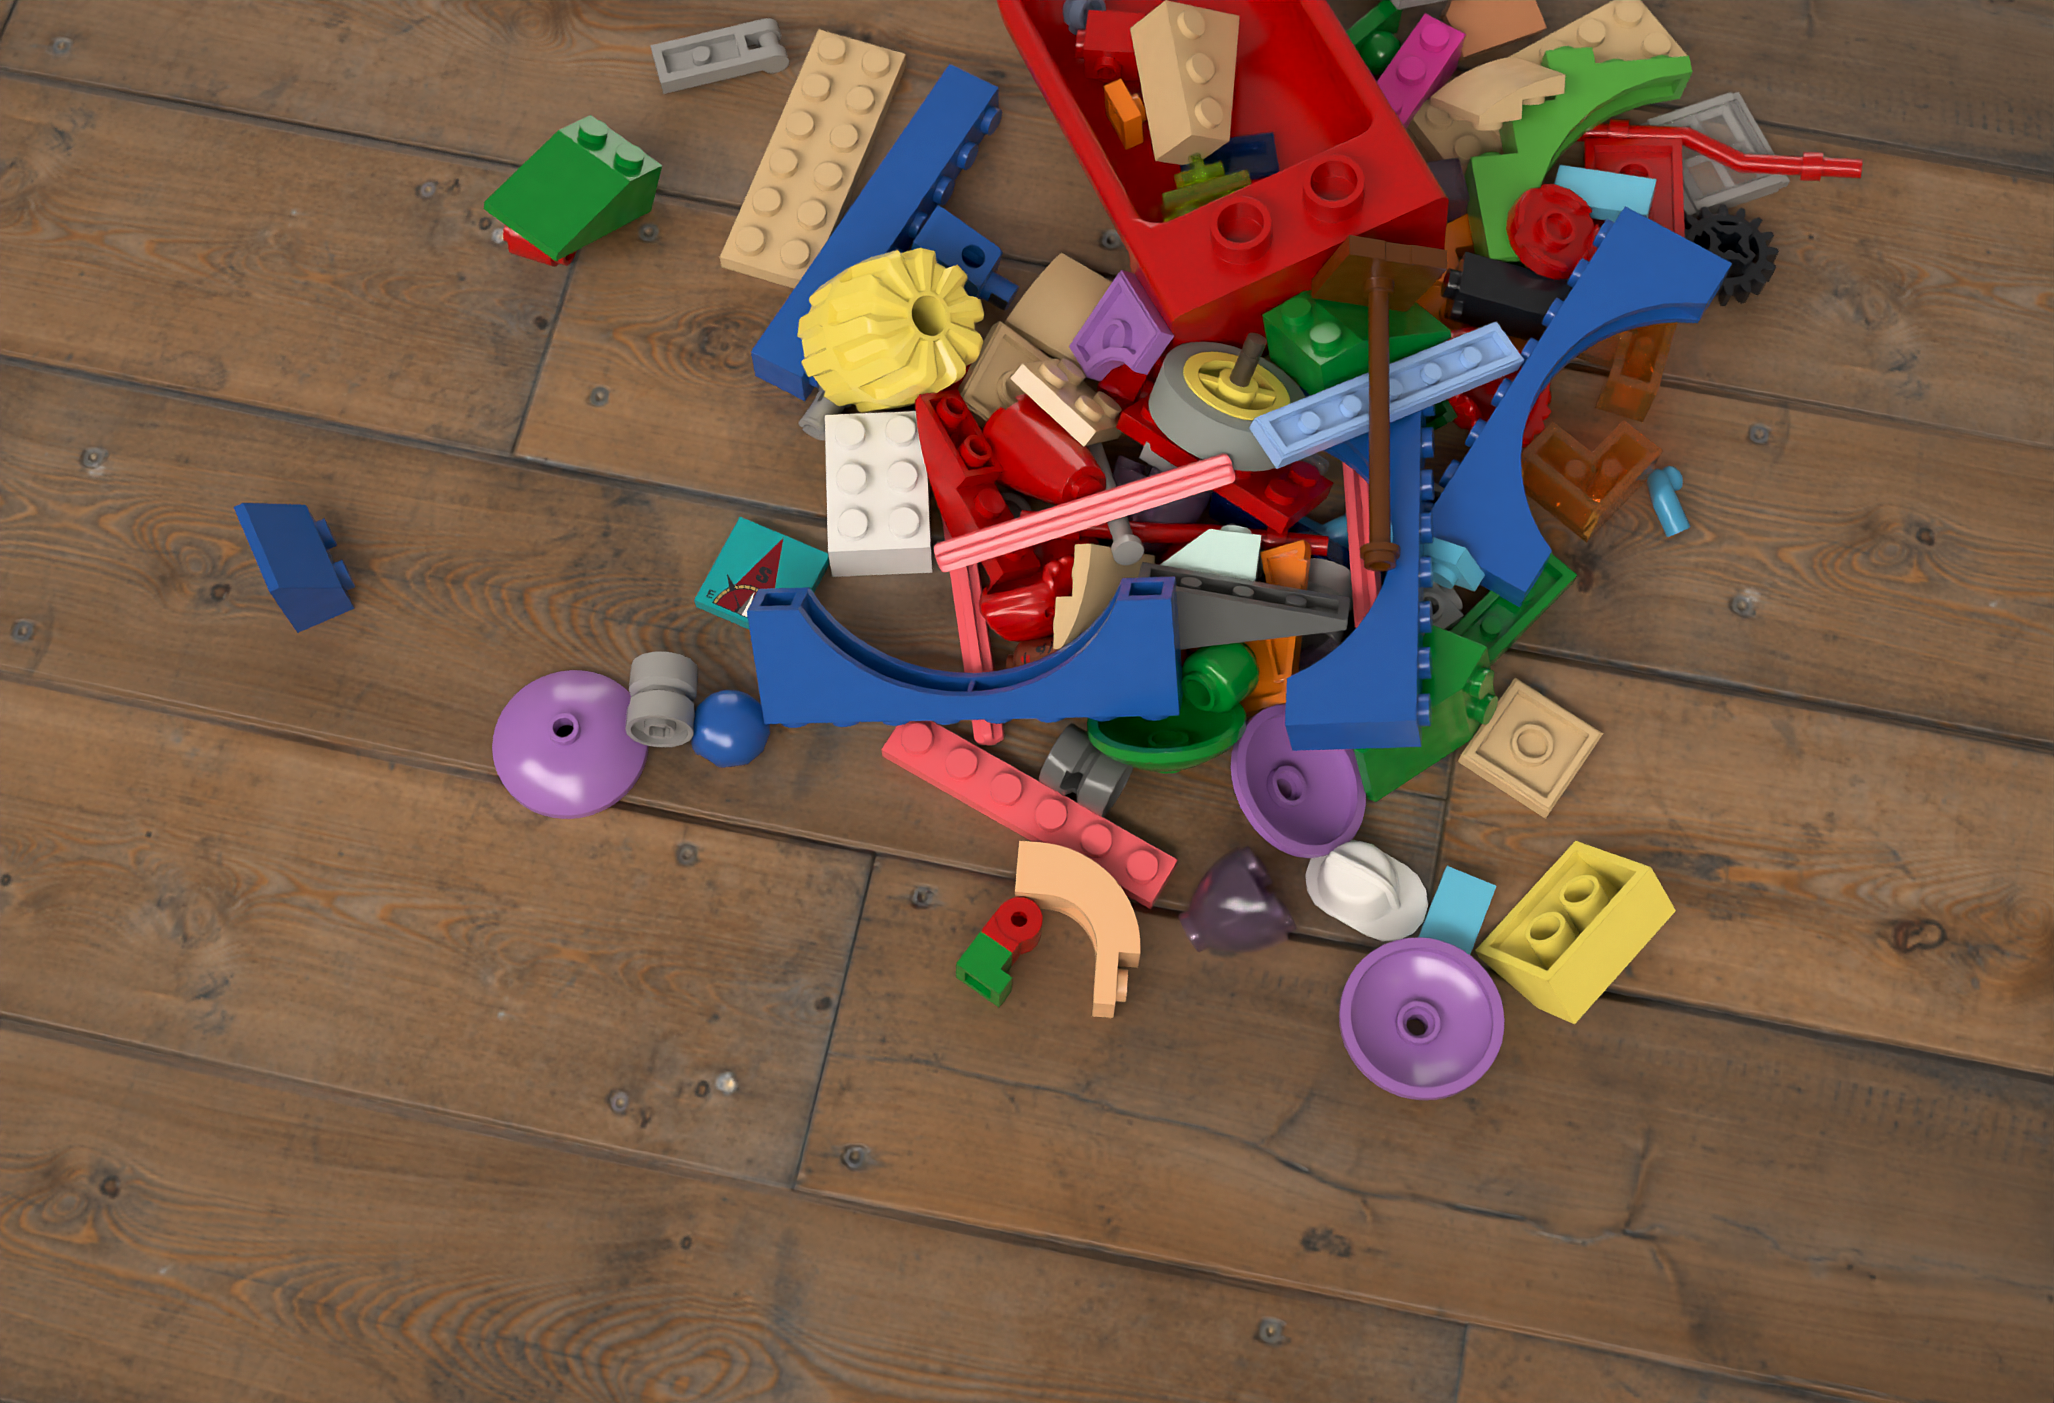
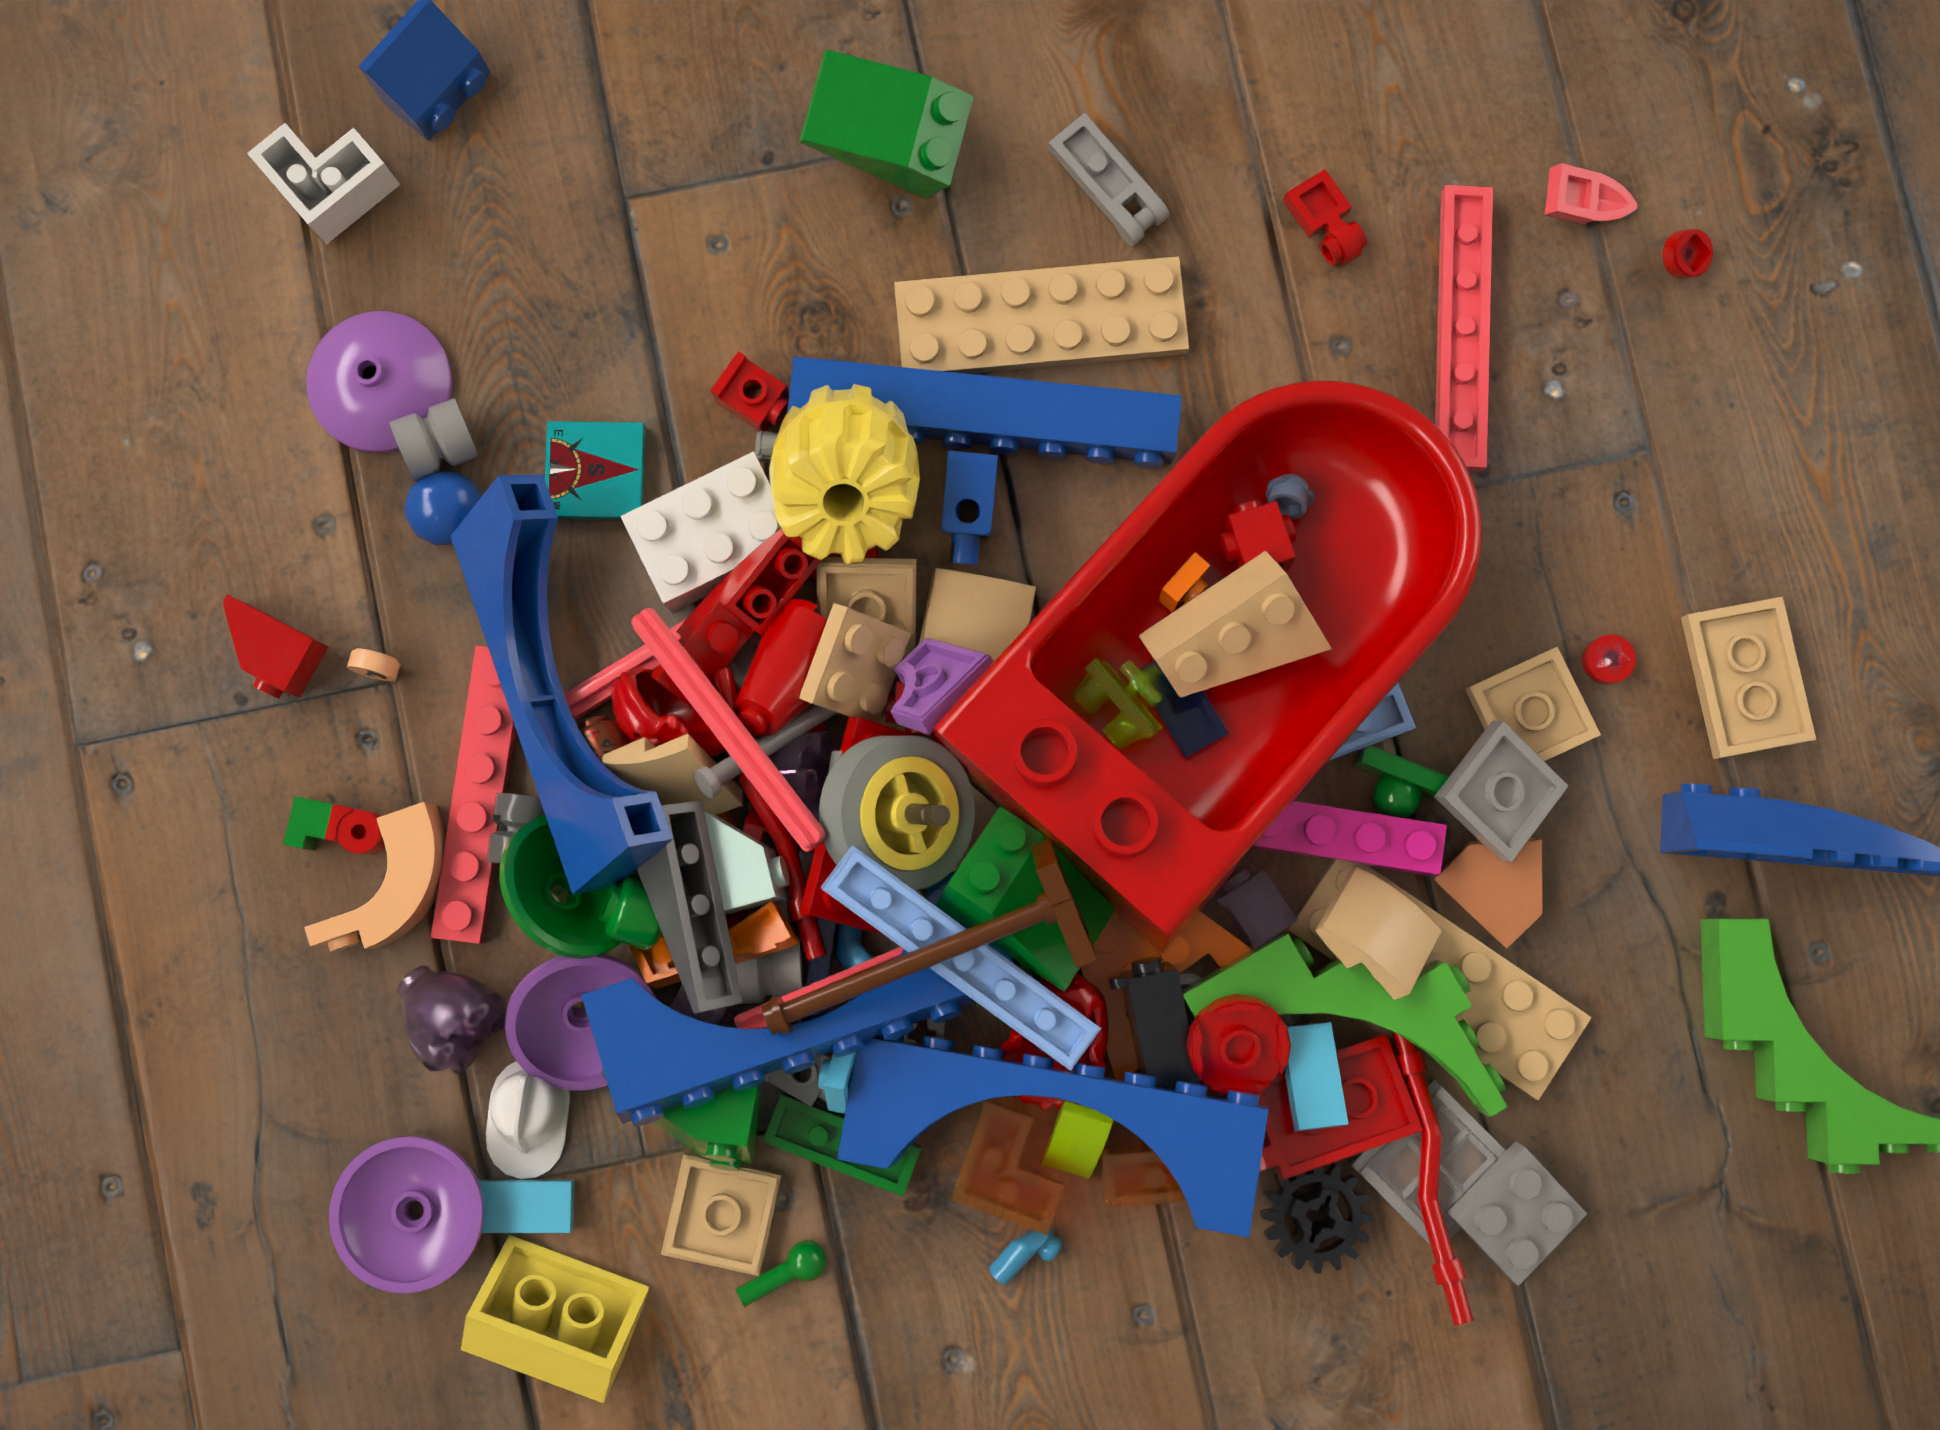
camera: 65 degrees right, 15 degrees up
none -> red slope [222,594,329,699]
none -> white brick [247,123,400,245]
none -> light nougat tile [347,648,401,682]
none -> red brick [710,351,789,431]
none -> green bar [735,1240,827,1307]
none -> lime slope [1041,1101,1114,1179]
none -> light grey plate [1447,1141,1587,1286]

